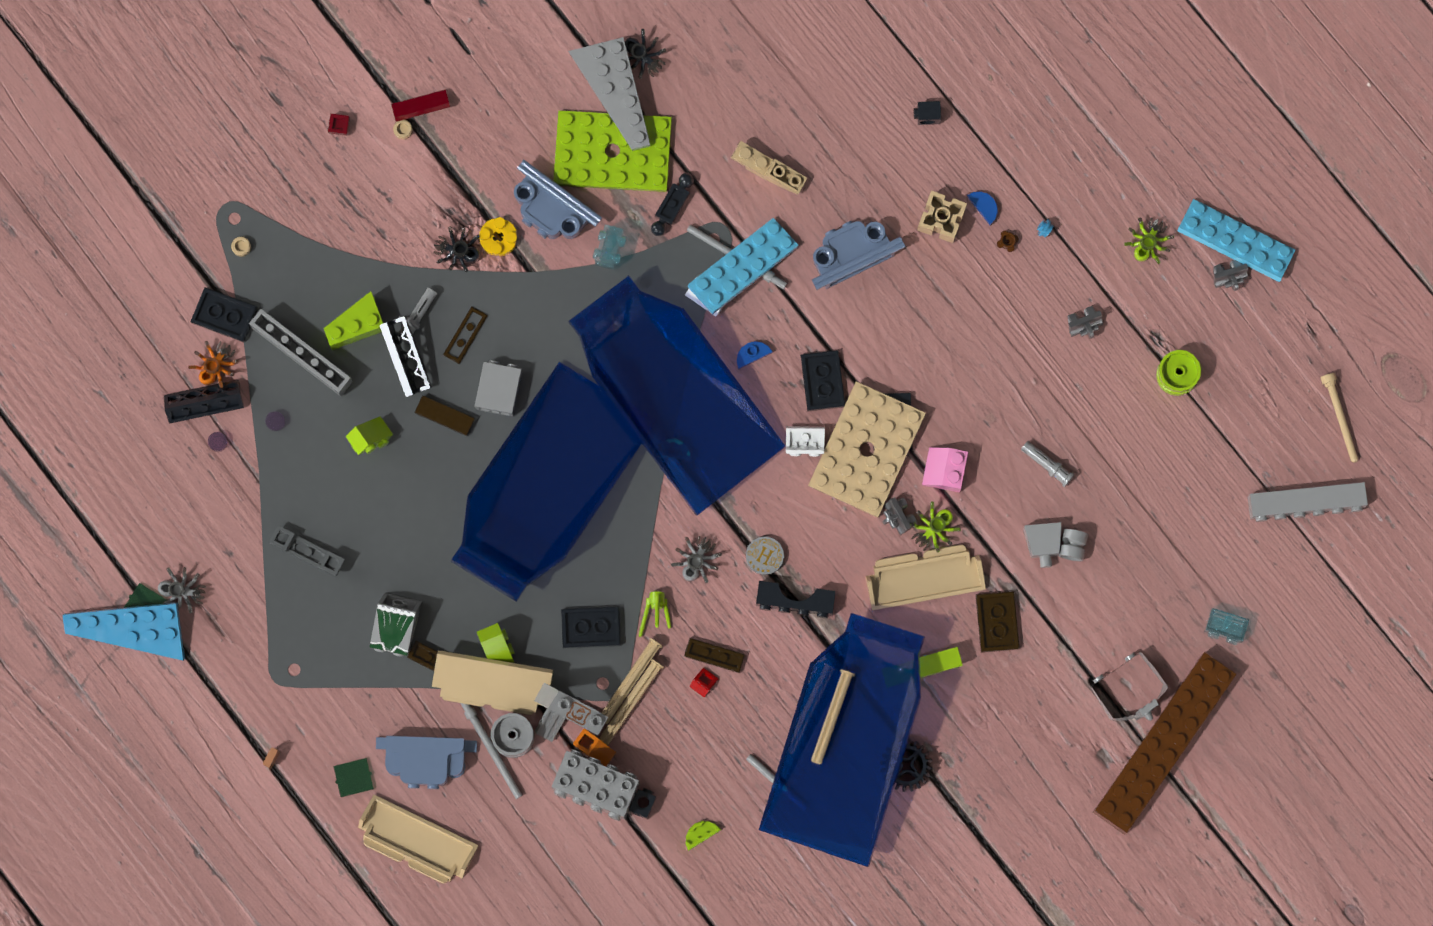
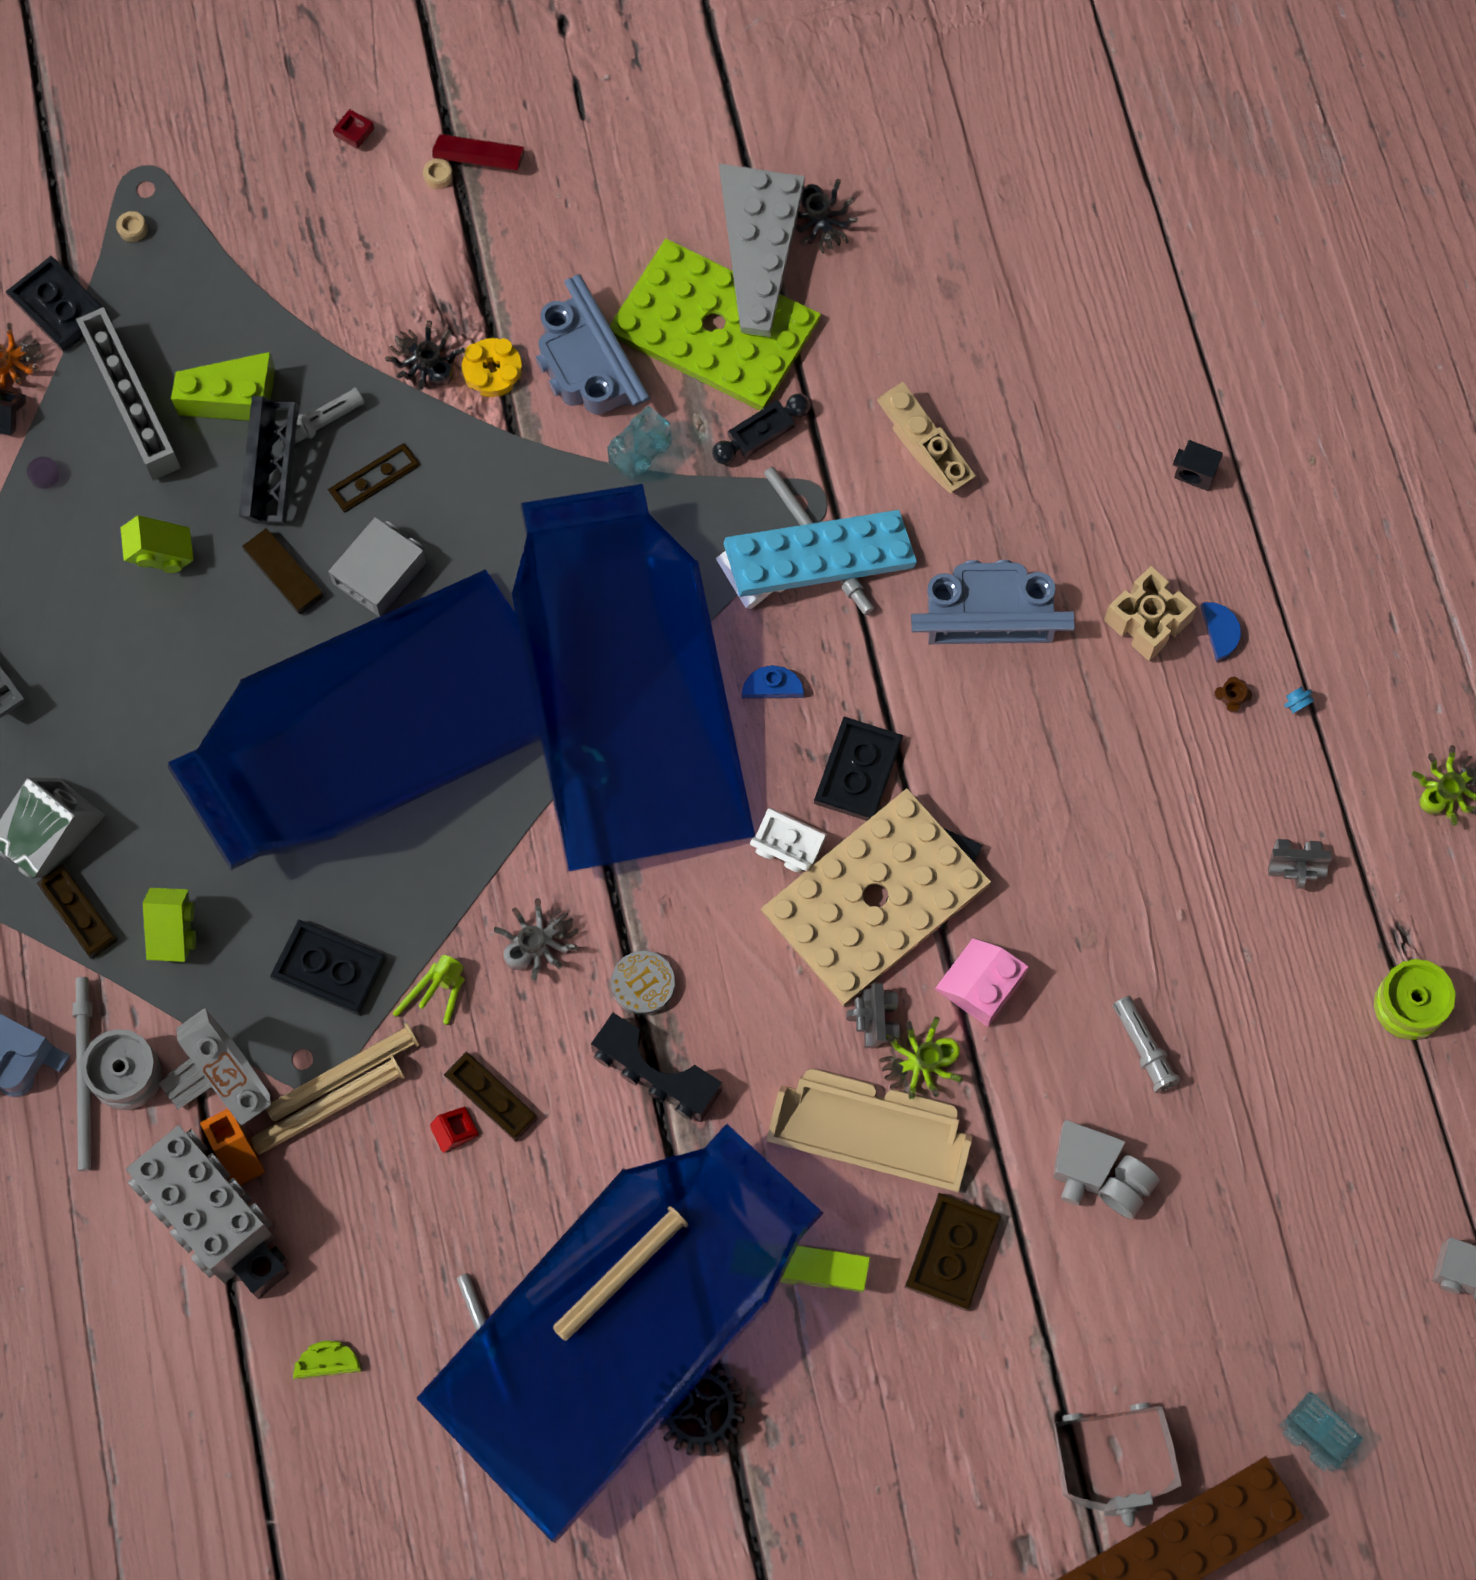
camera: 25 degrees right, 10 degrees down
tan slope [432,650,553,715] -> none

